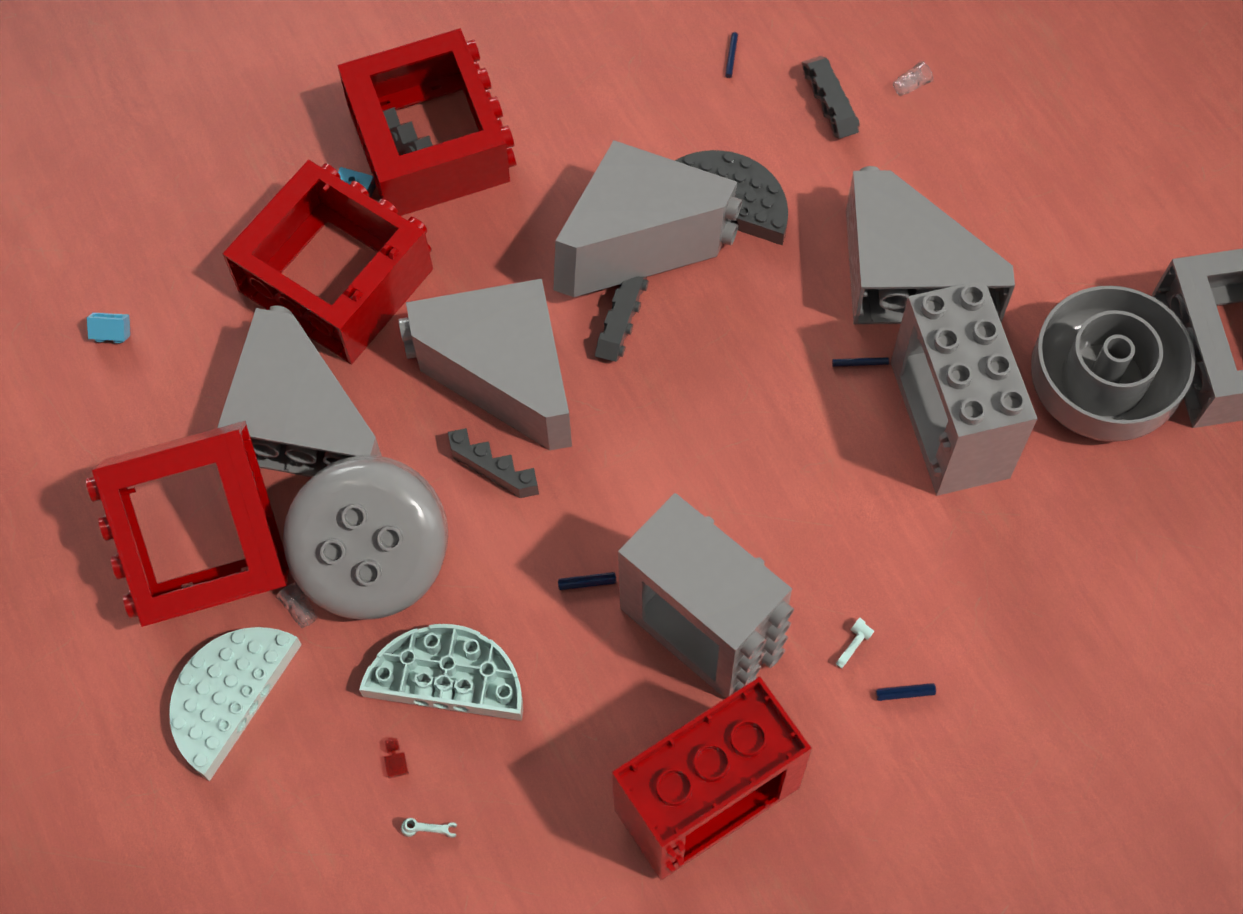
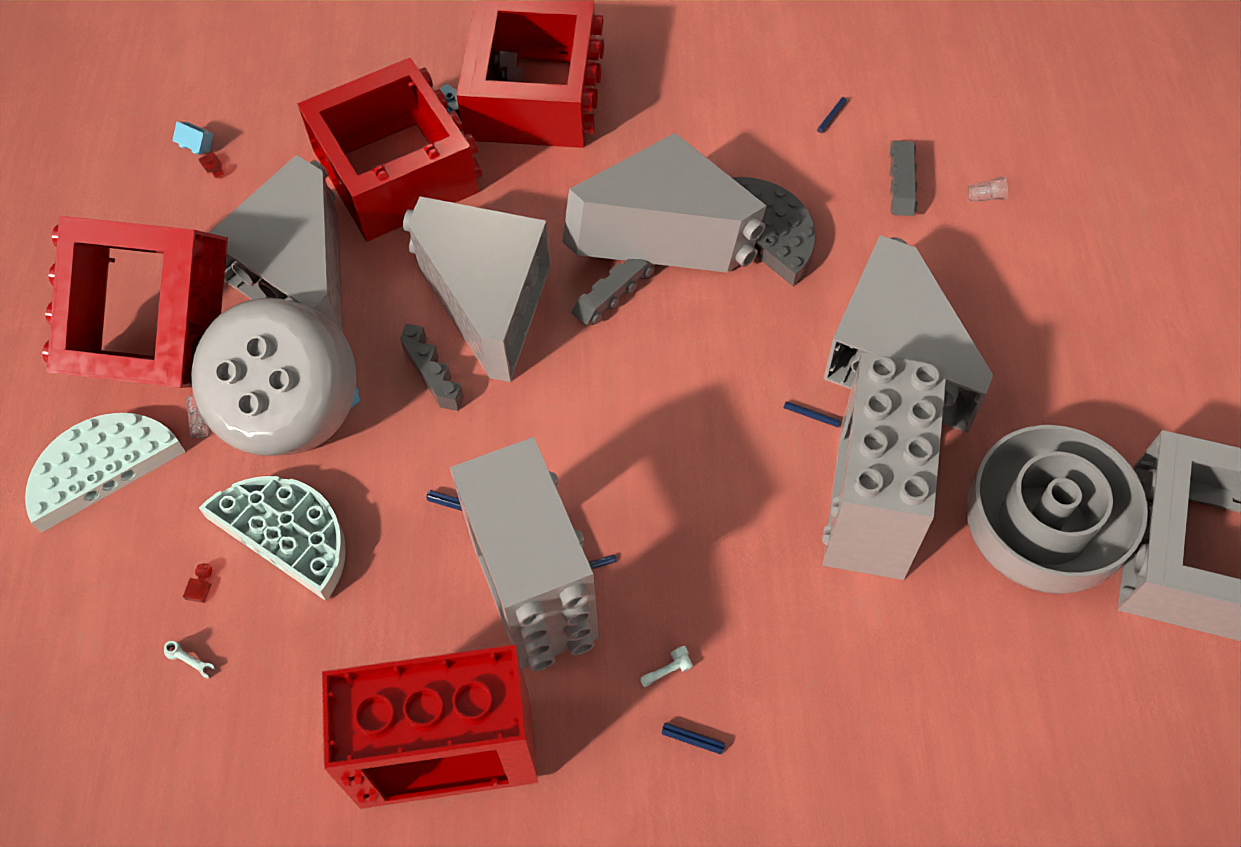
camera: 25 degrees right, 5 degrees down
none -> clear red plate [198,152,225,179]

